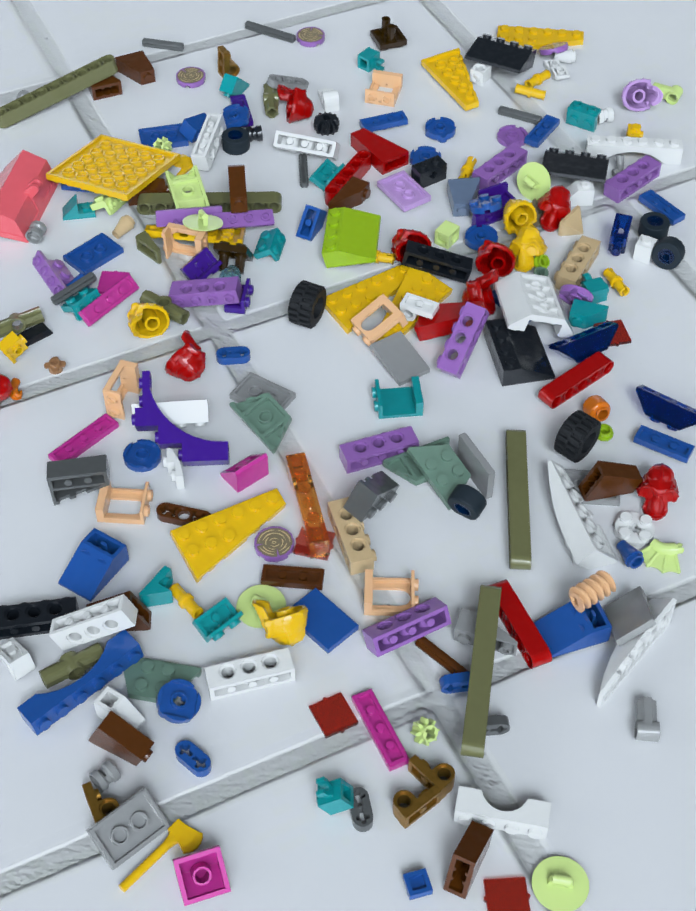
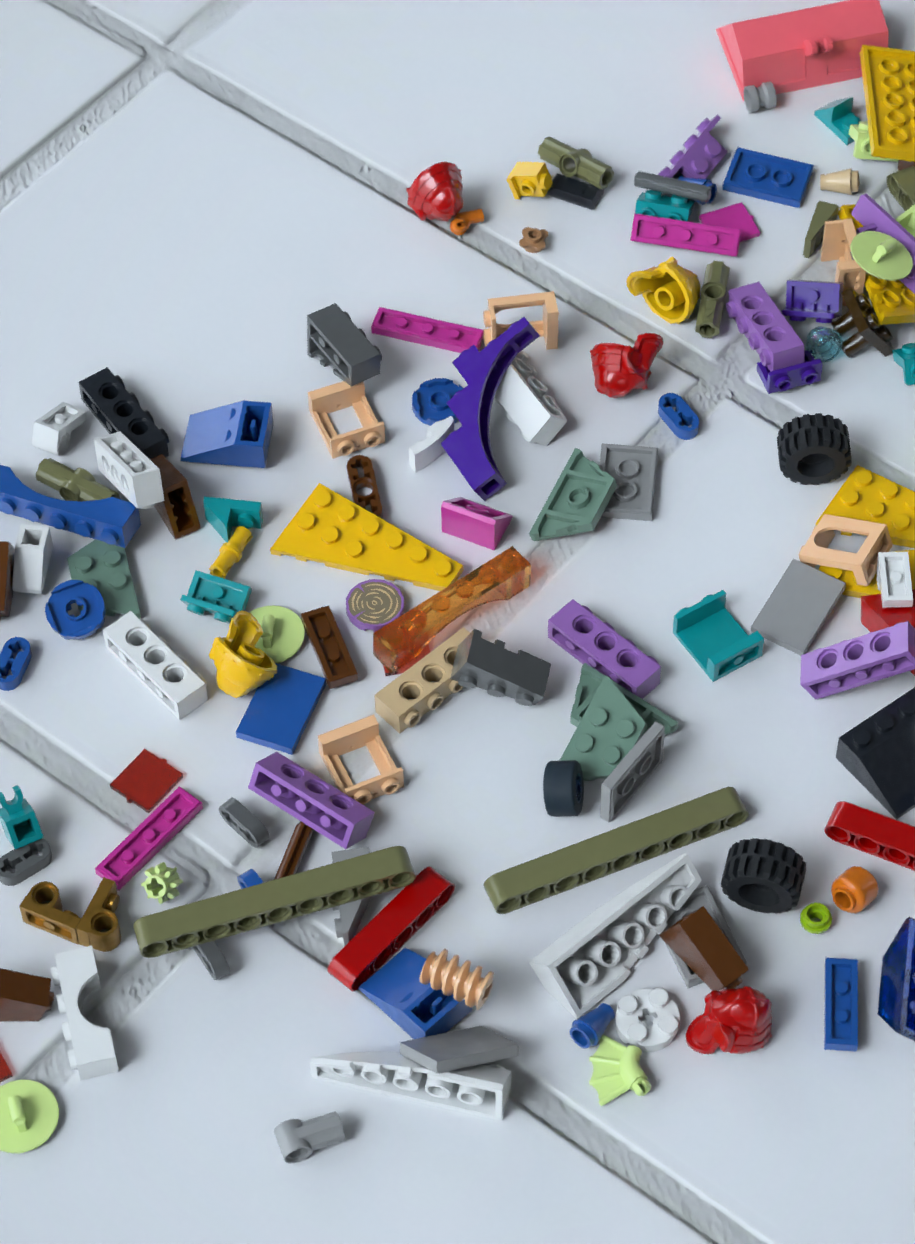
camera: 65 degrees right, 5 degrees up
none -> dark grey beam [219,797,269,848]

